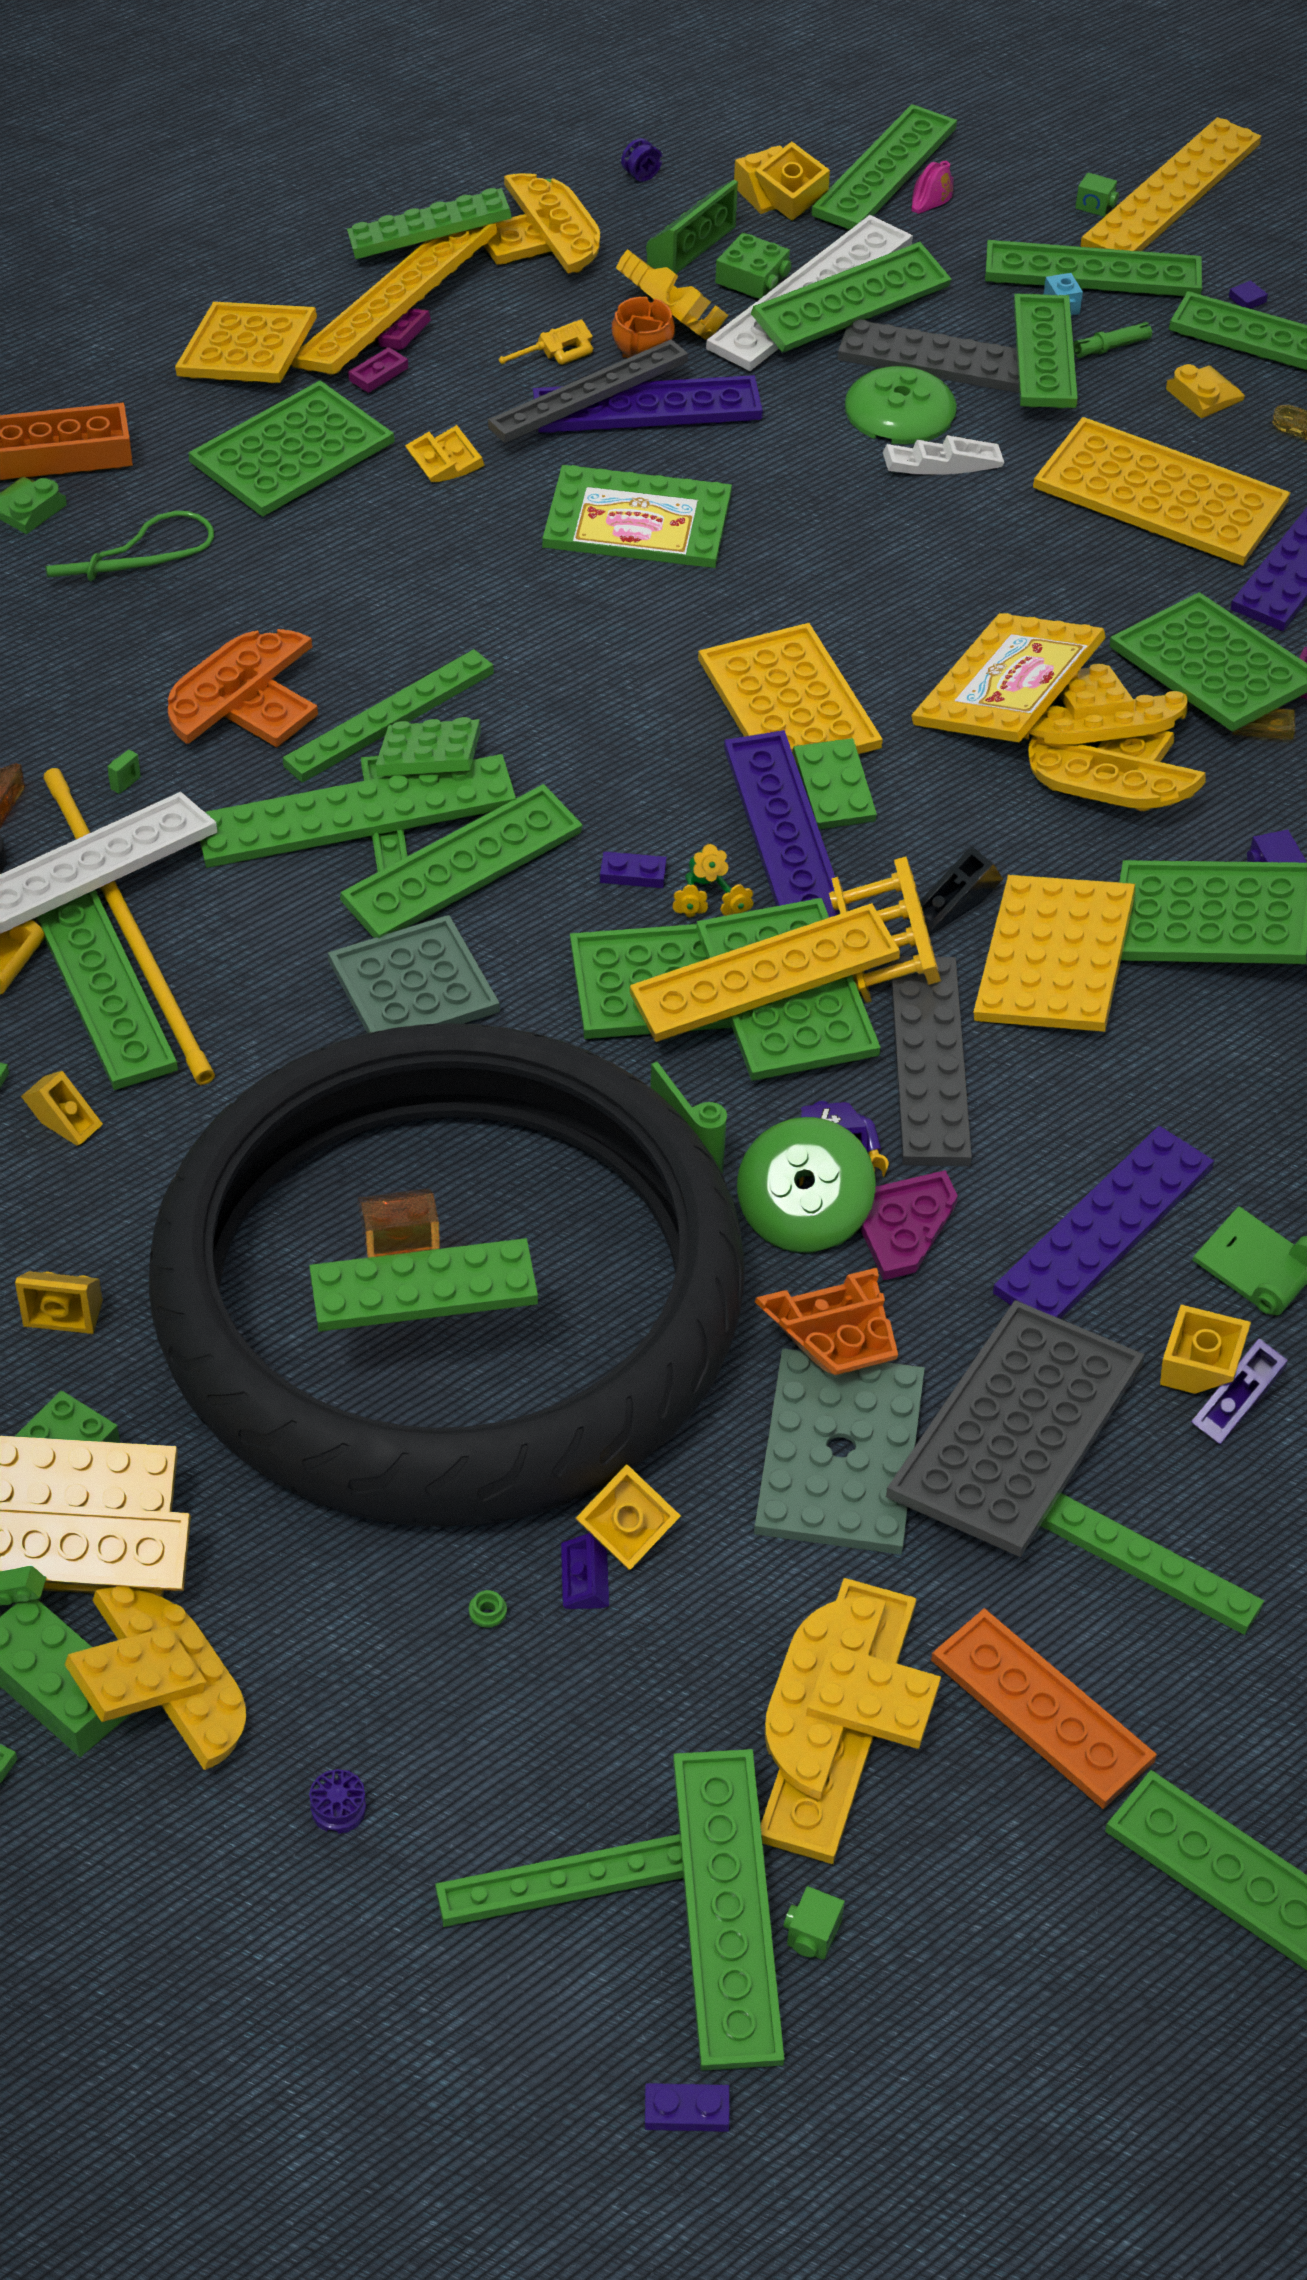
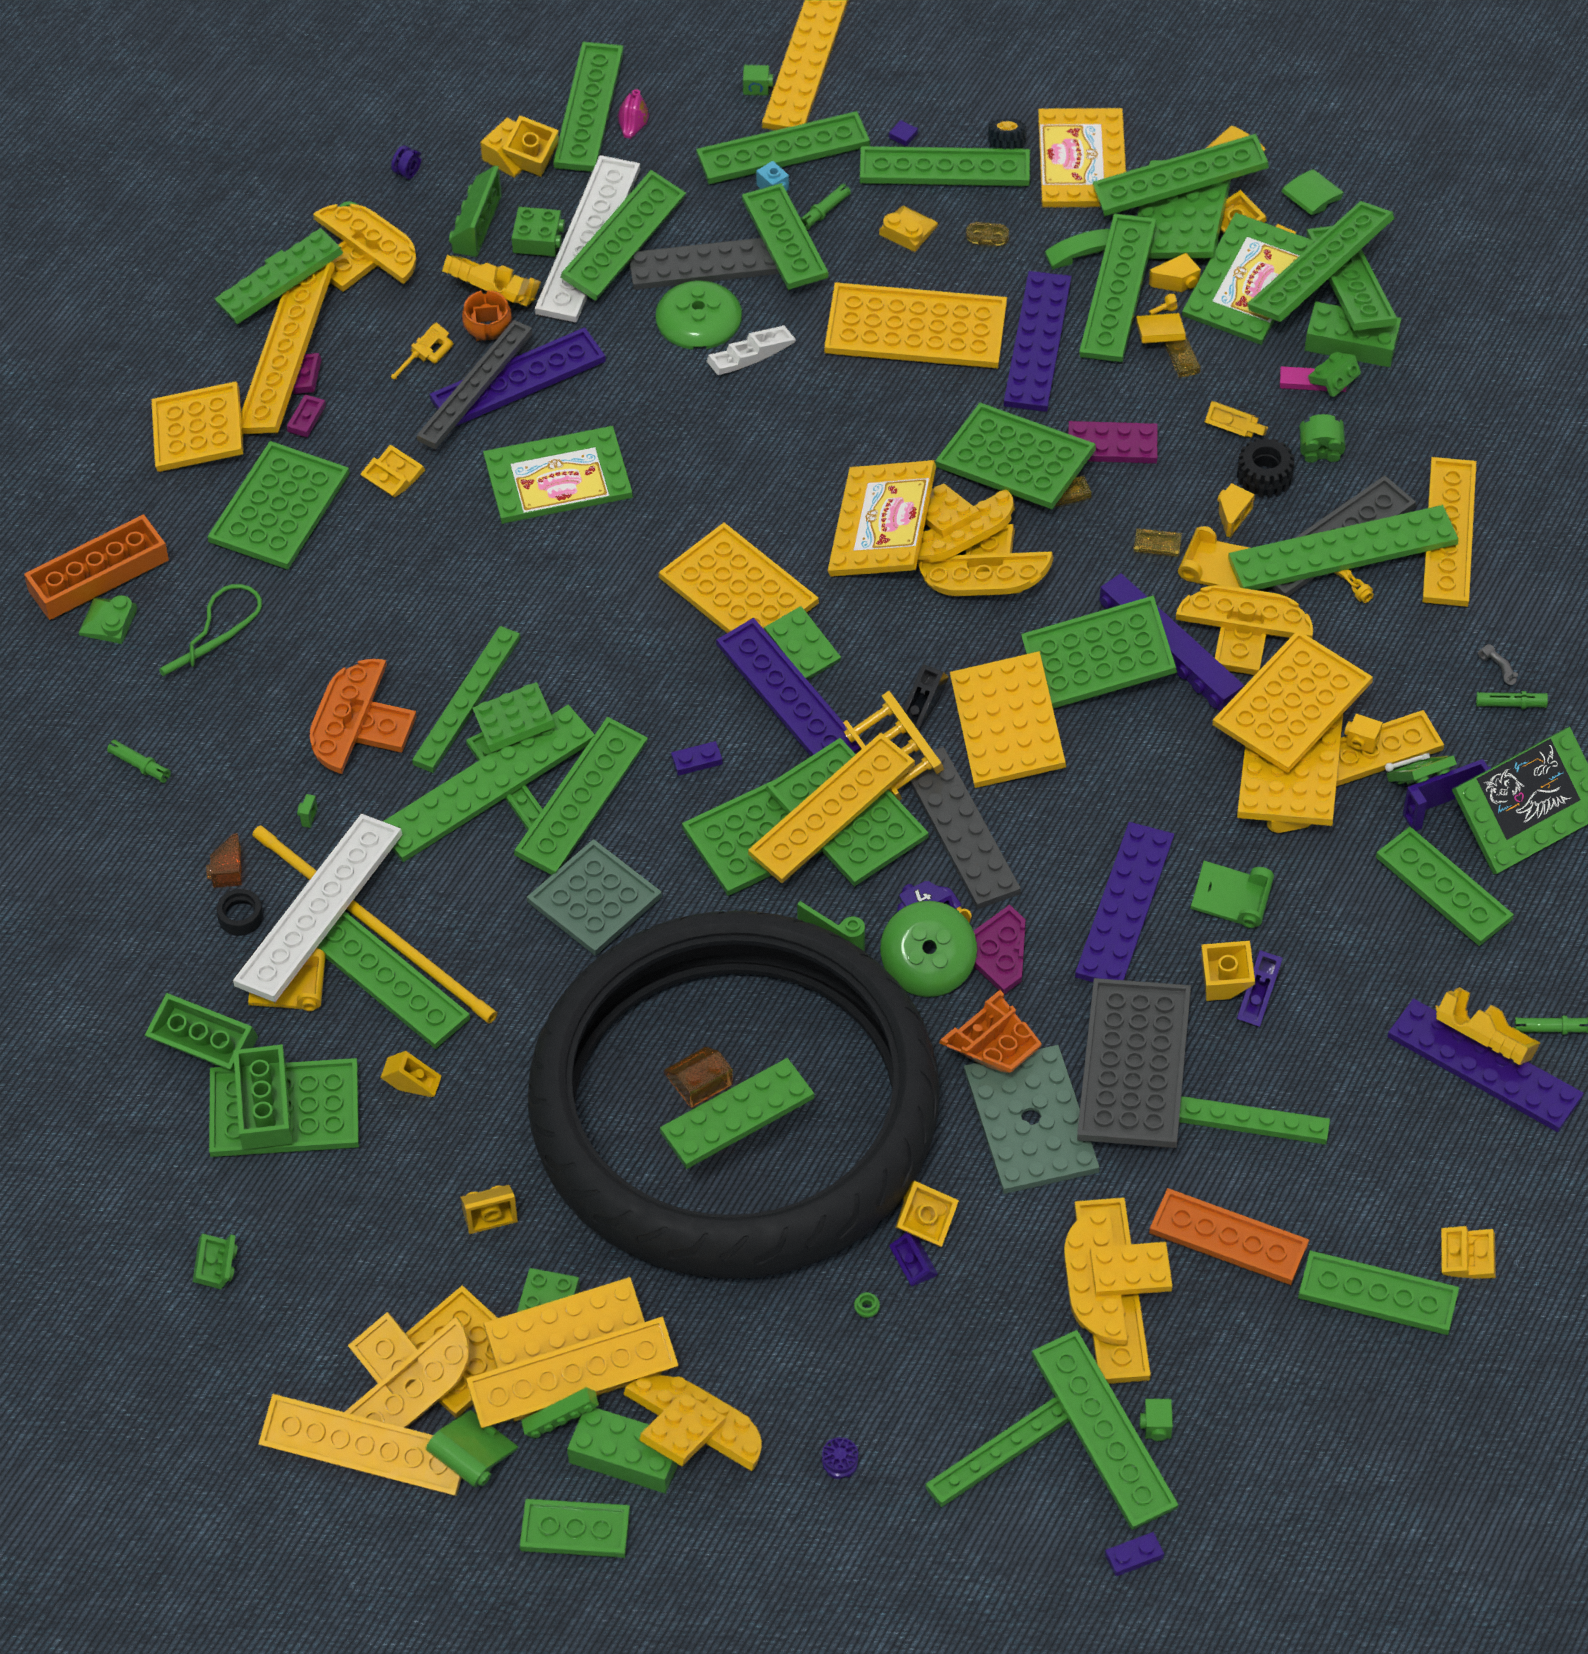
camera: 20 degrees left, 5 degrees up
yellow plant [673,844,754,917] -> none

